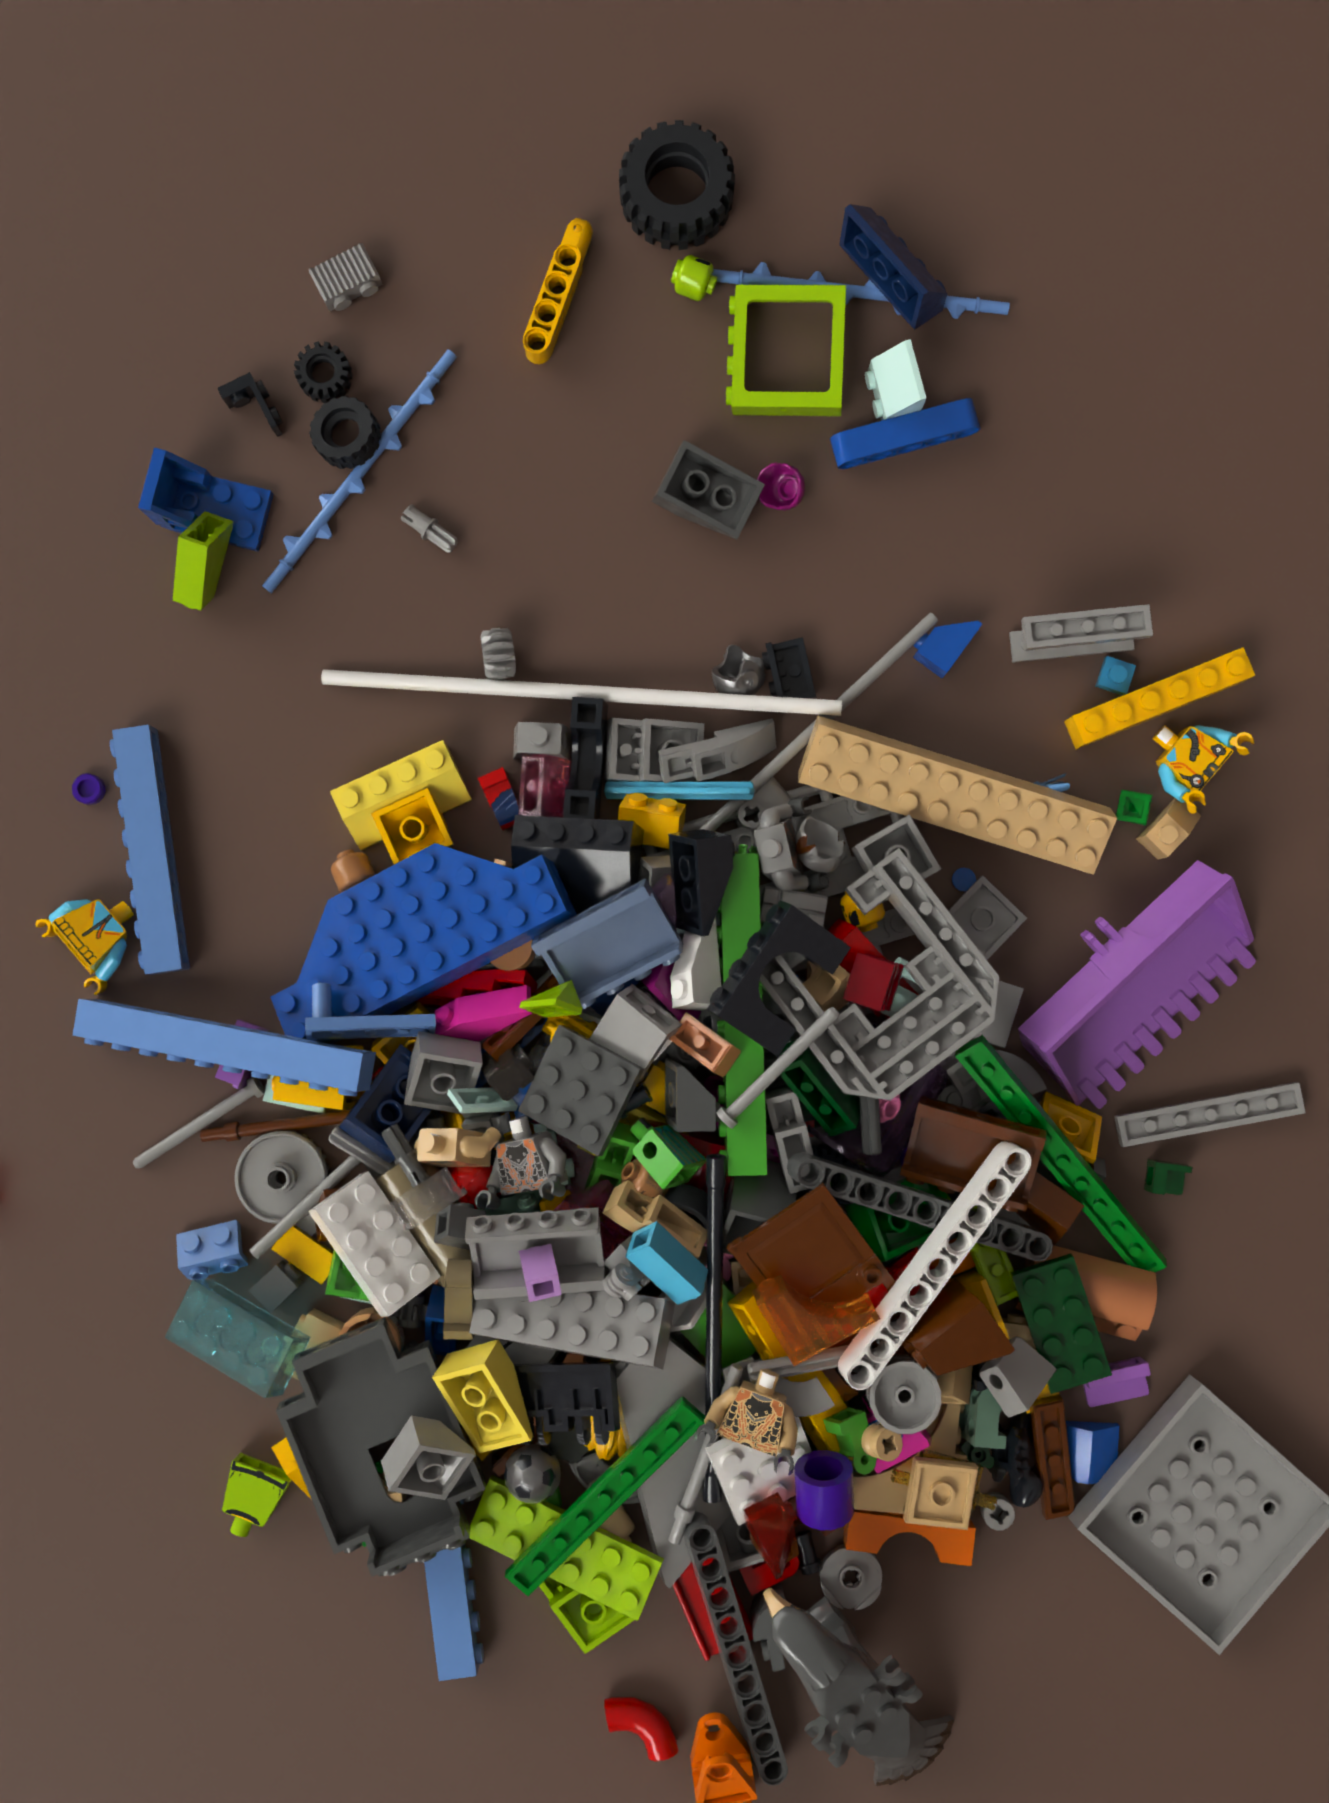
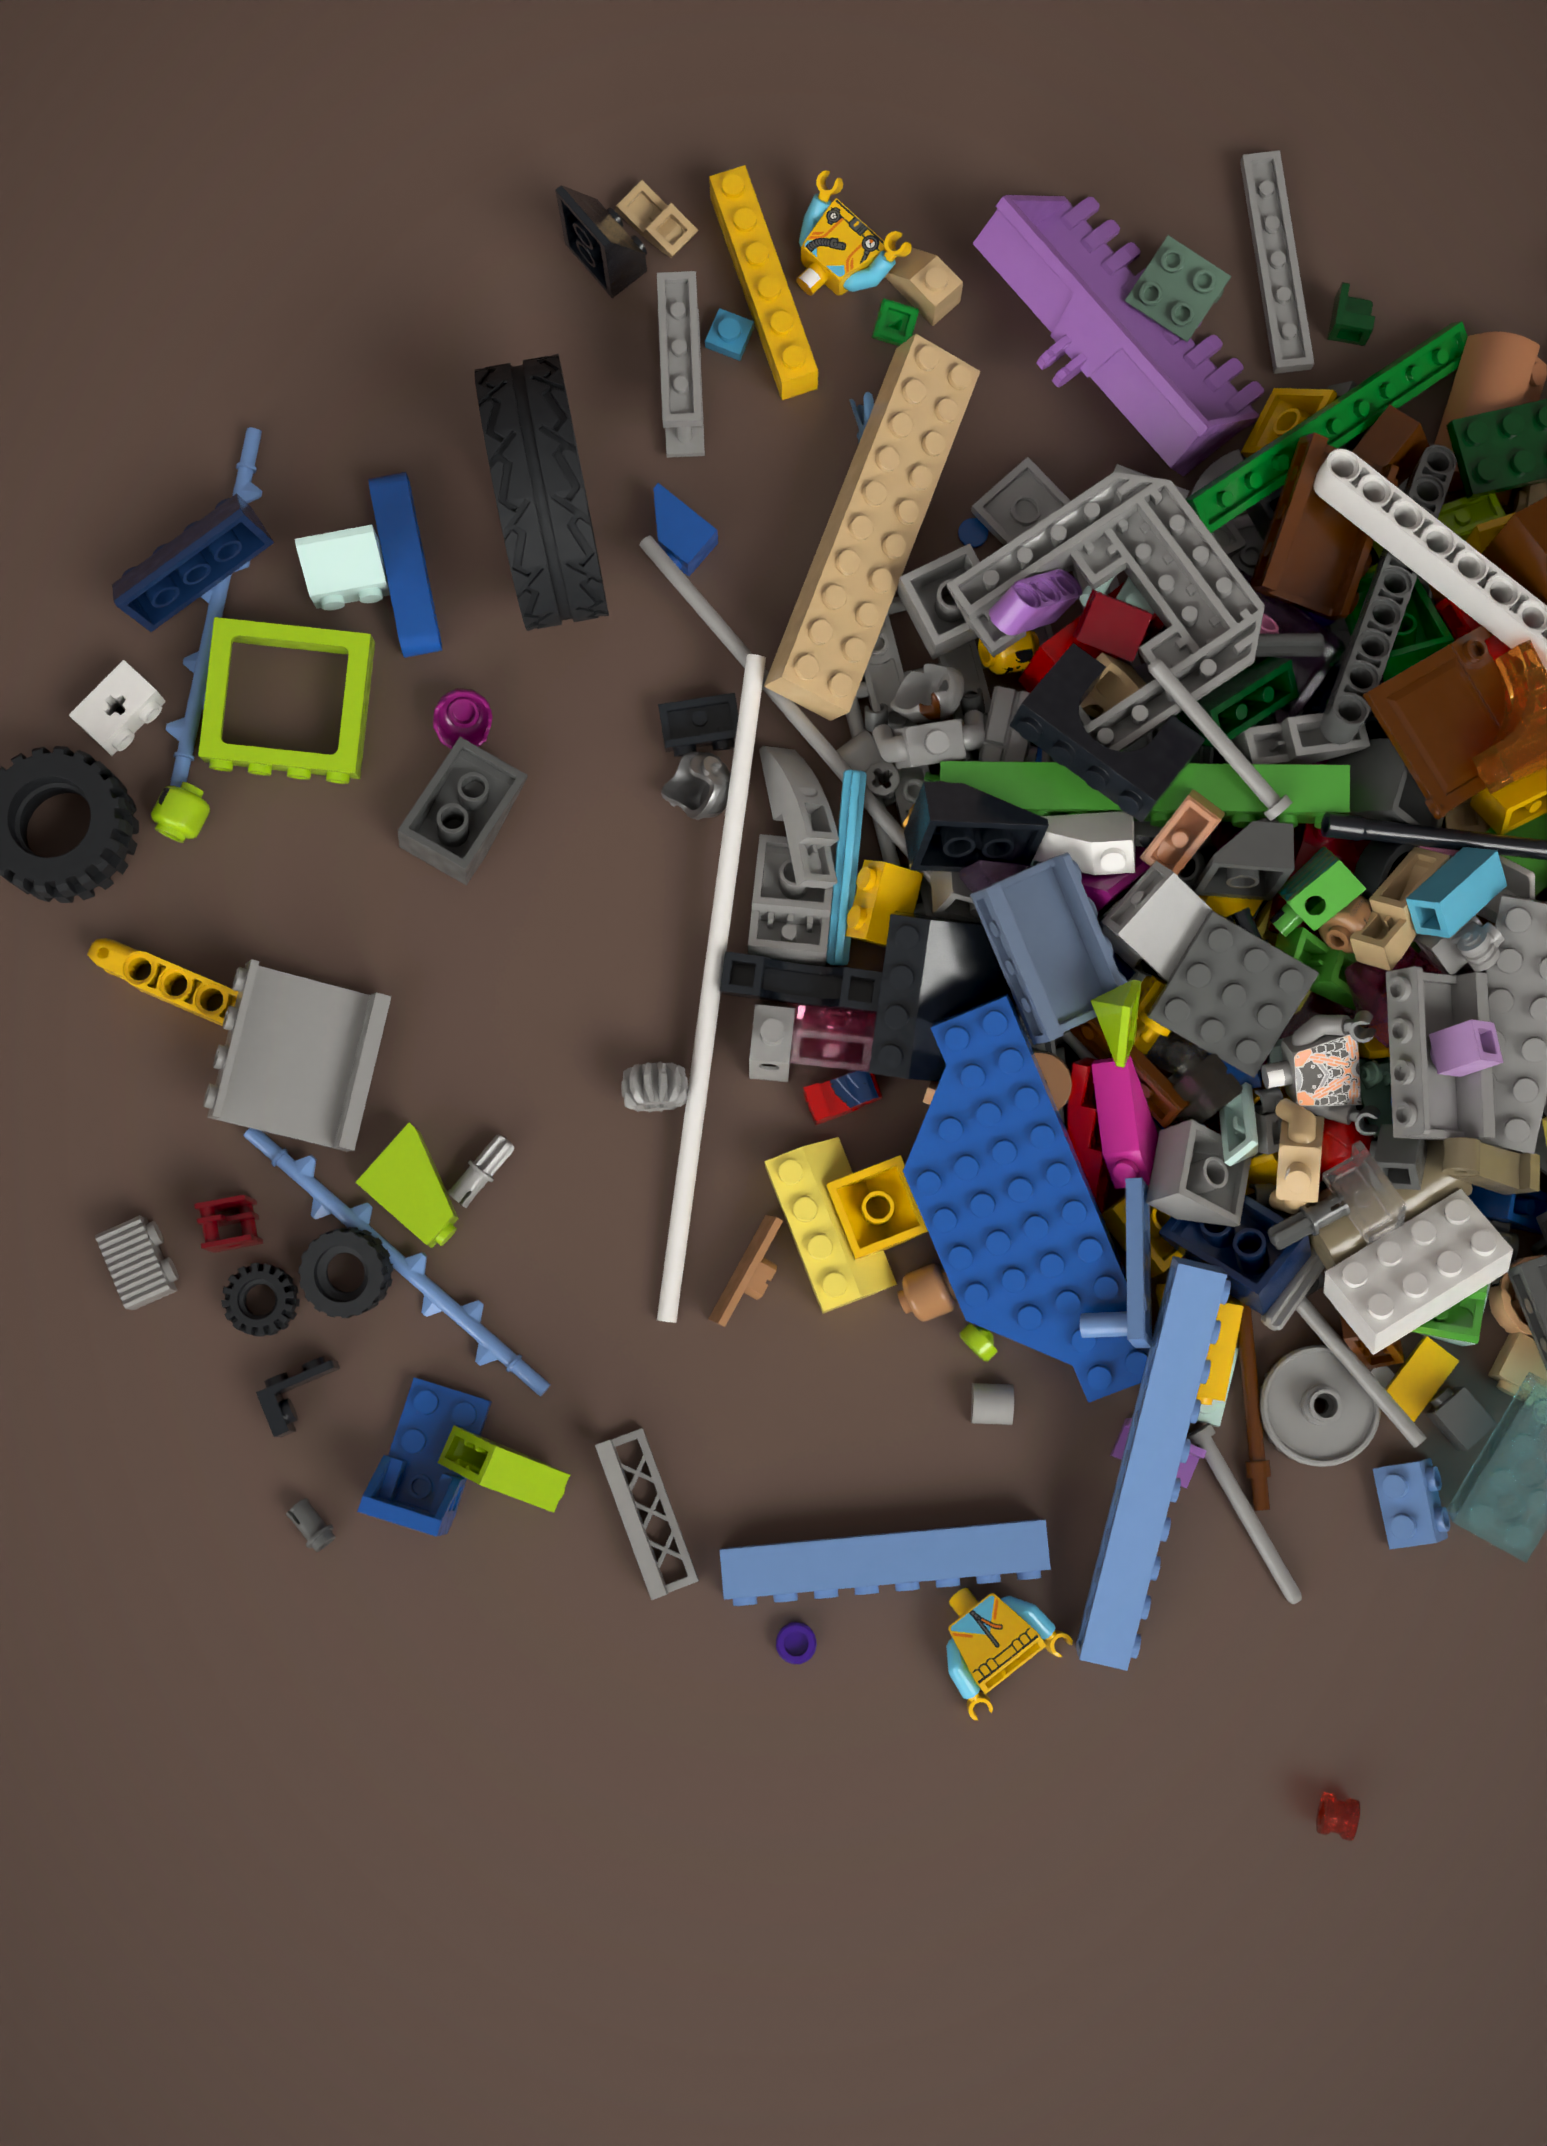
camera: 85 degrees left, 5 degrees down
none -> white brick [69,660,166,756]
none -> dark red piece [194,1195,263,1253]
none -> light grey panel [203,959,392,1152]
none -> dark grey pin [286,1498,336,1552]
none -> lime slope [355,1123,459,1248]
none -> black tyre [474,354,609,631]
none -> black slope [555,185,647,298]
none -> light grey fence [595,1428,699,1600]
none -> tan slope [615,180,698,258]
none -> medium nougat piece [708,1215,783,1327]
none -> lime tile [960,1323,998,1362]
none -> light grey brick [971,1383,1014,1425]
none -> medium lavender beam [989,569,1082,635]
none -> sand green hinge [1124,235,1231,342]

